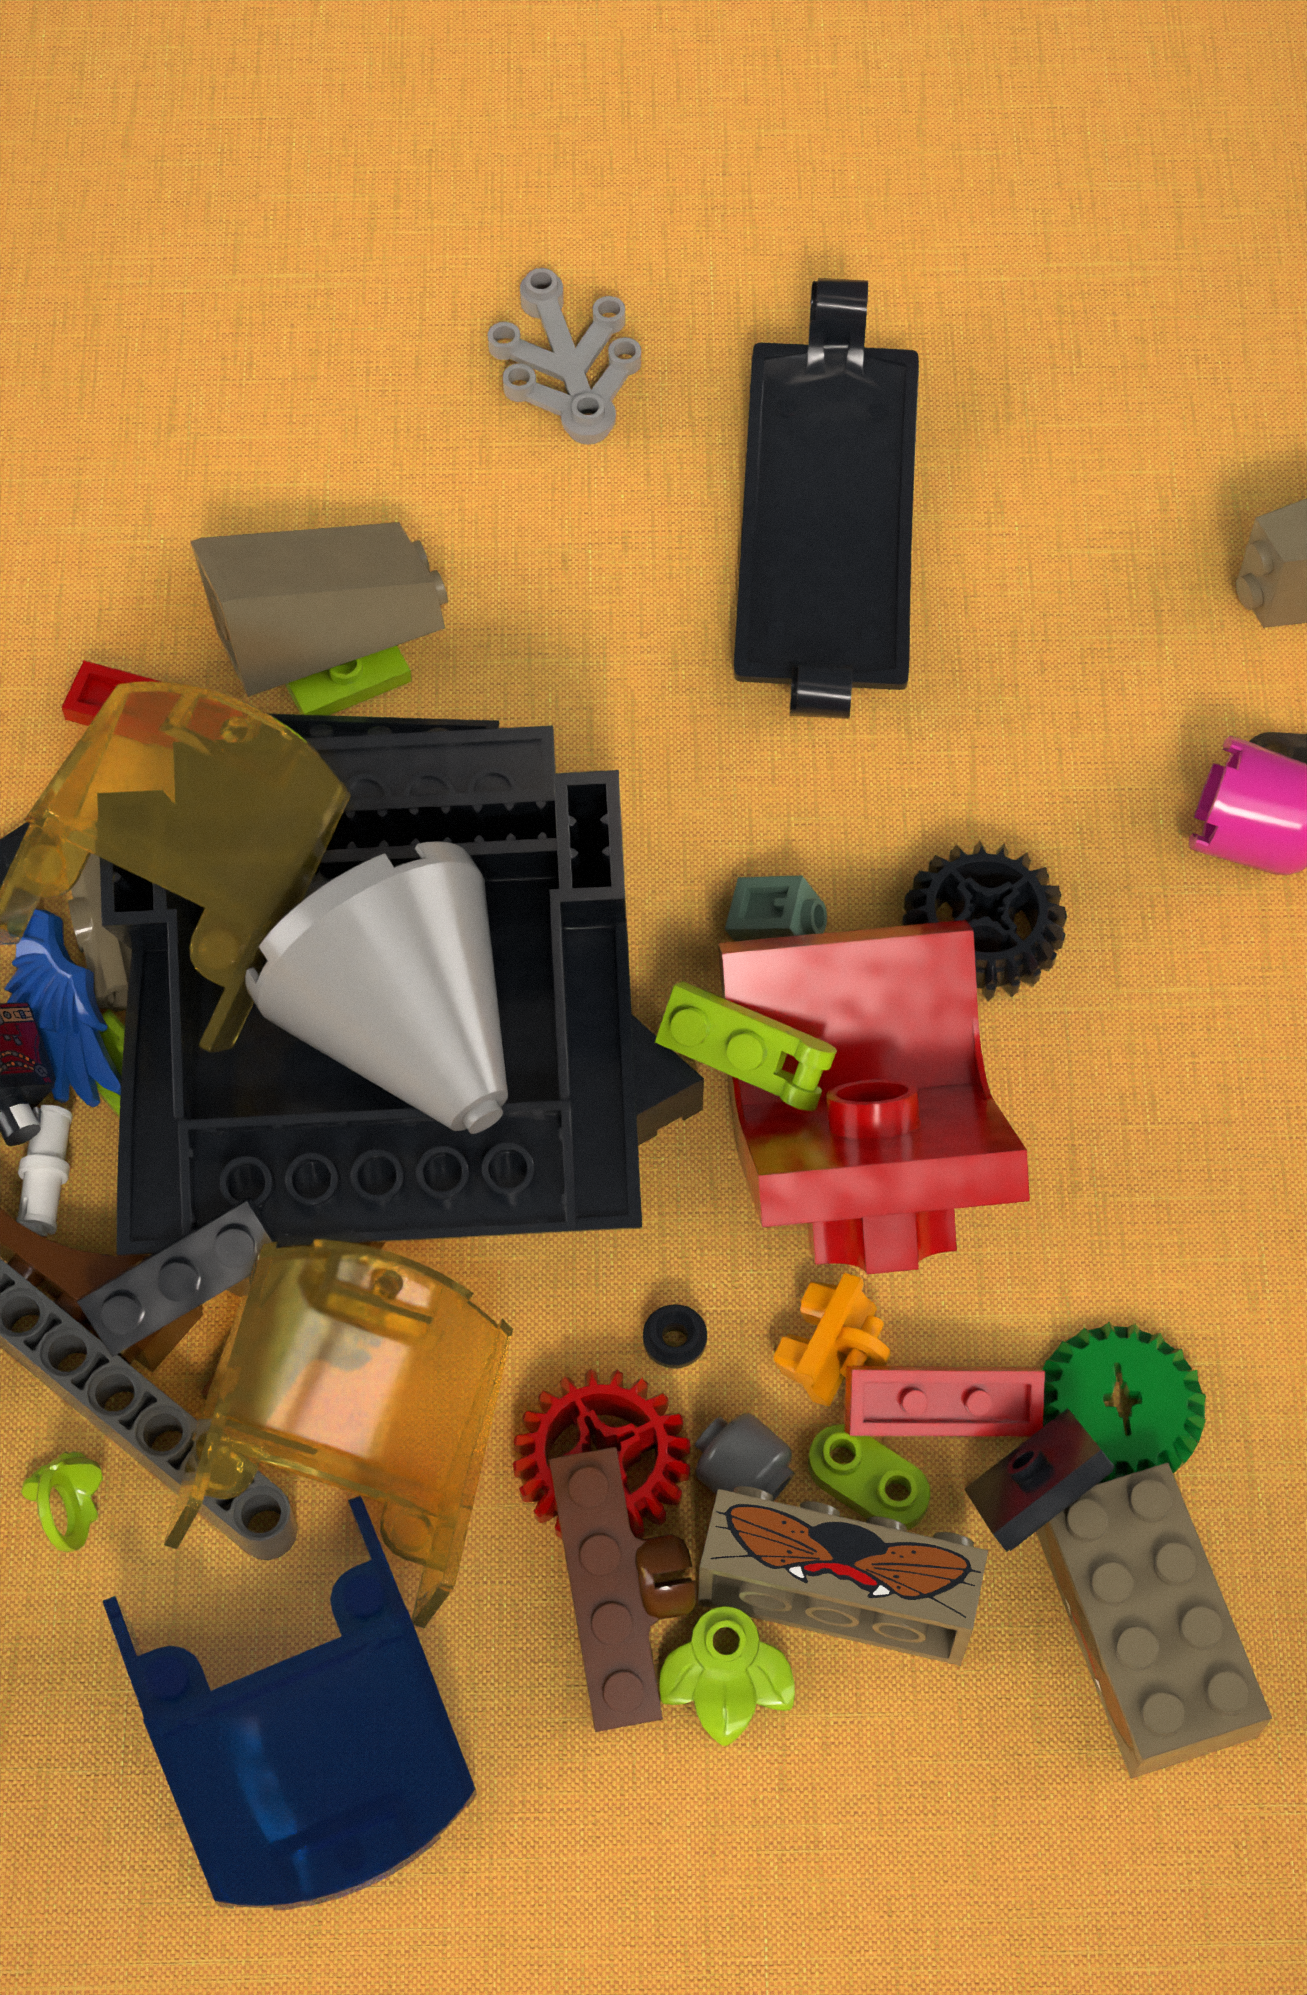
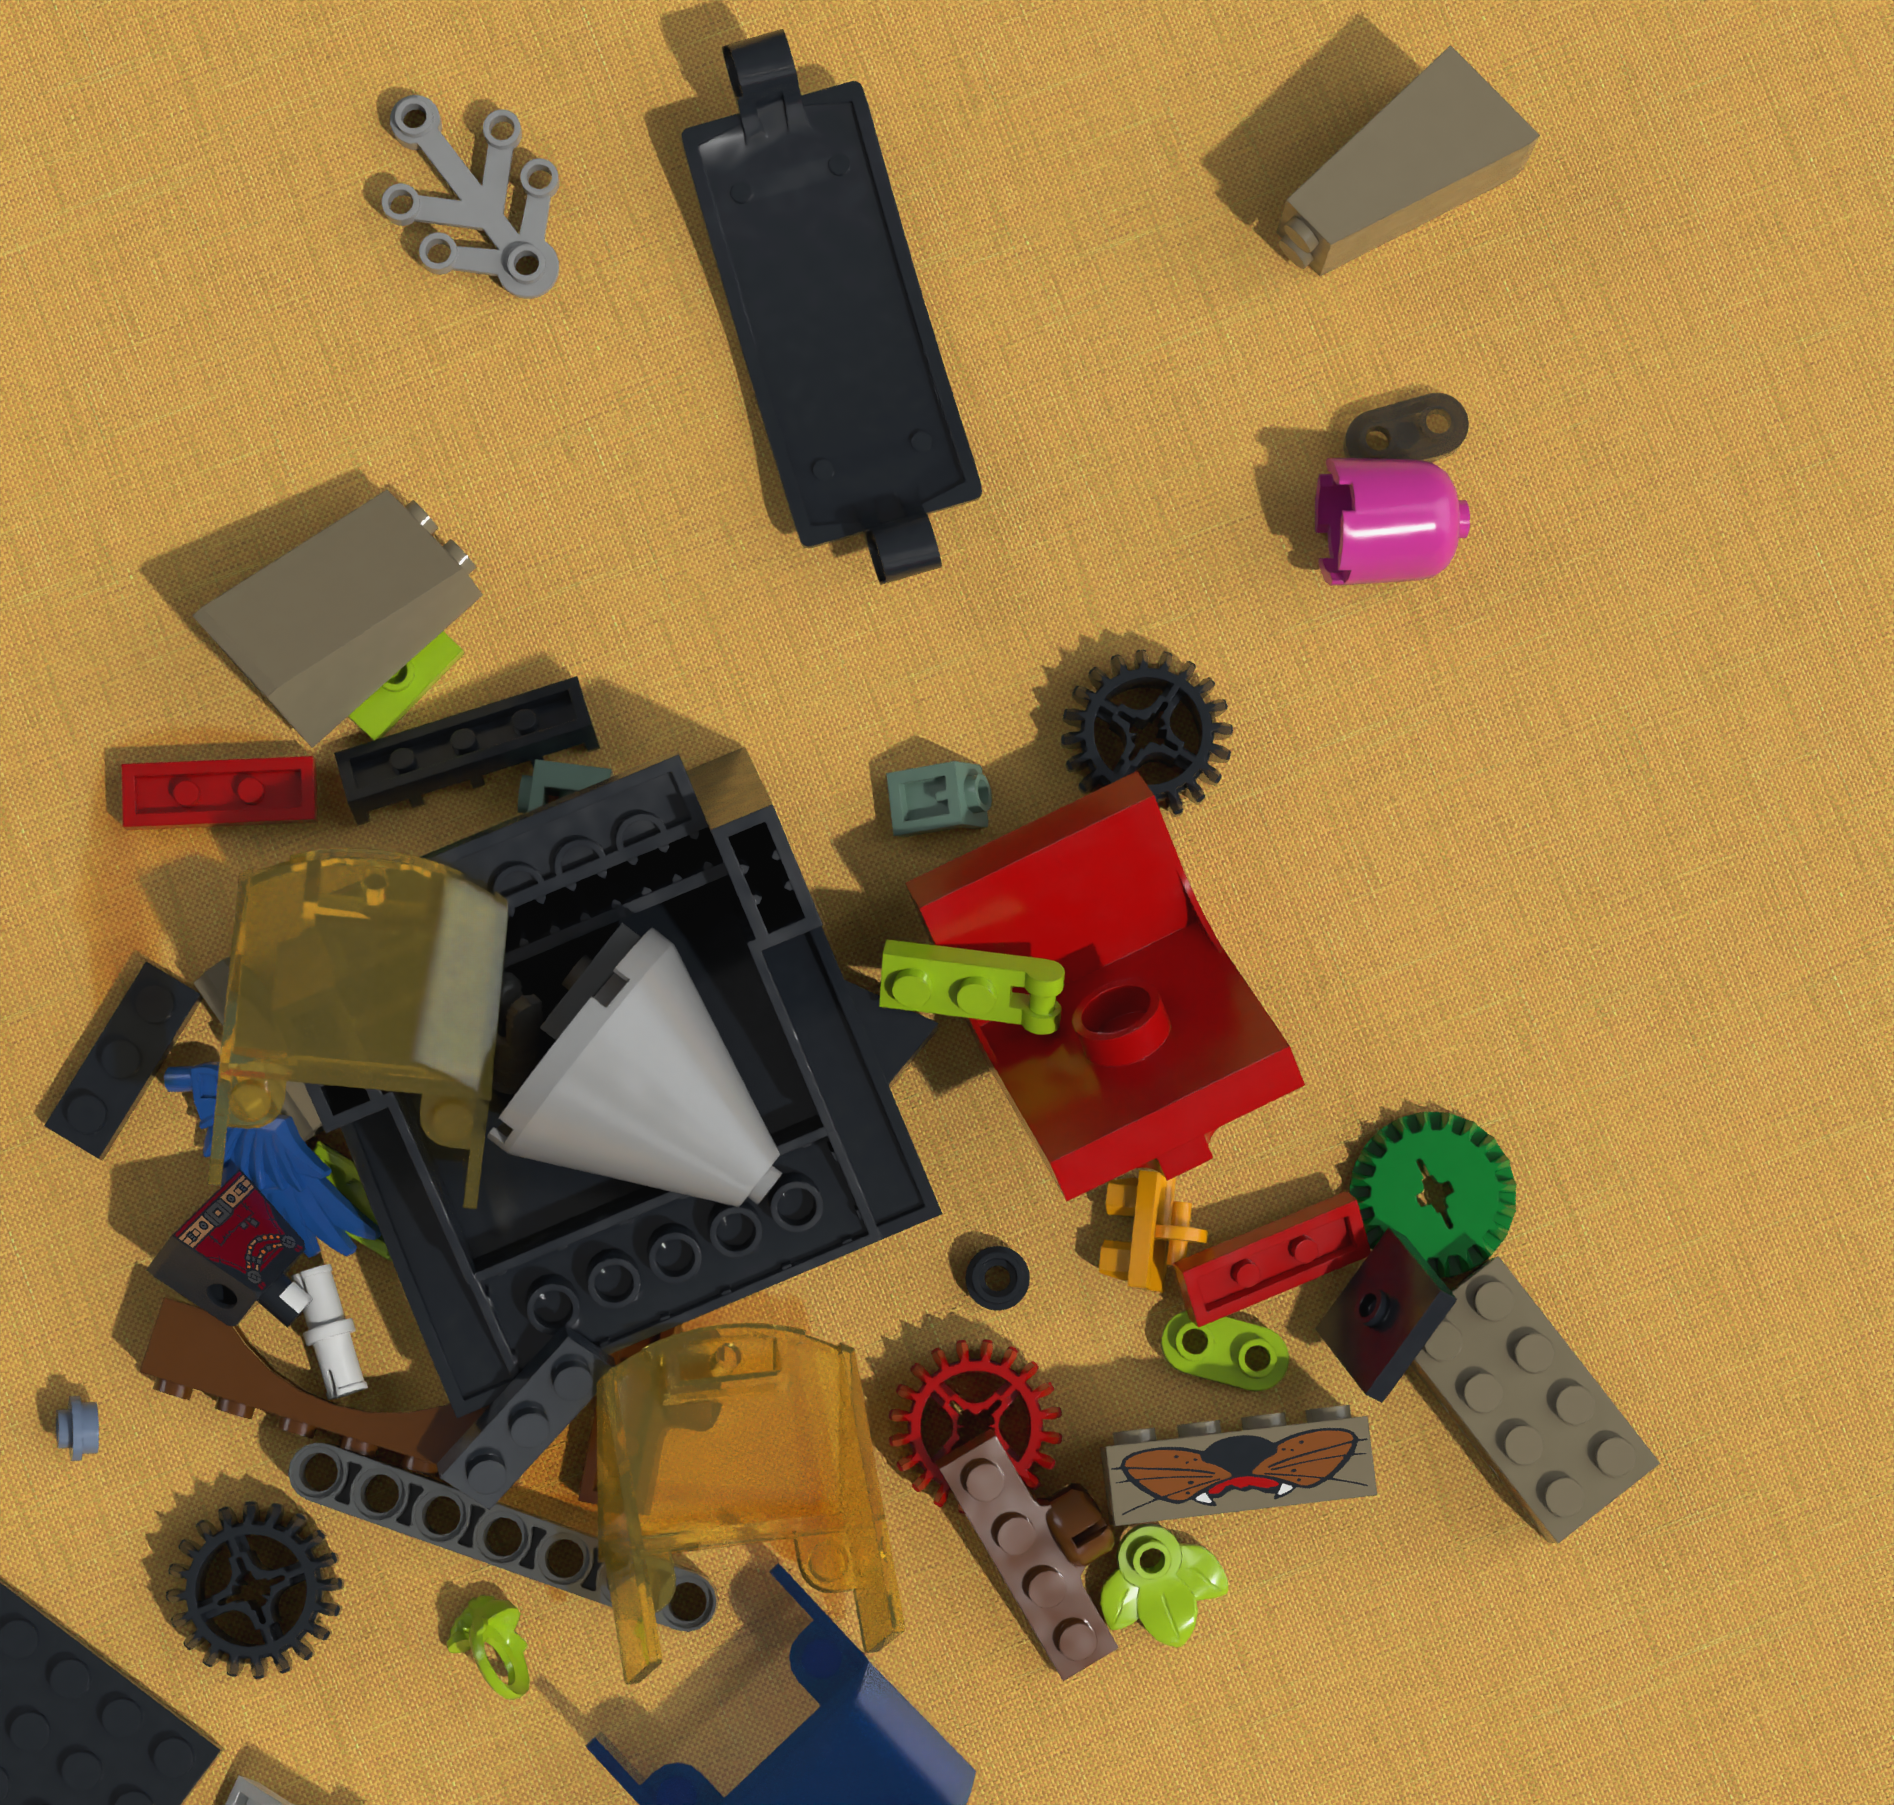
camera: 25 degrees left, 20 degrees up
dark grey head [695,1413,795,1501] -> none

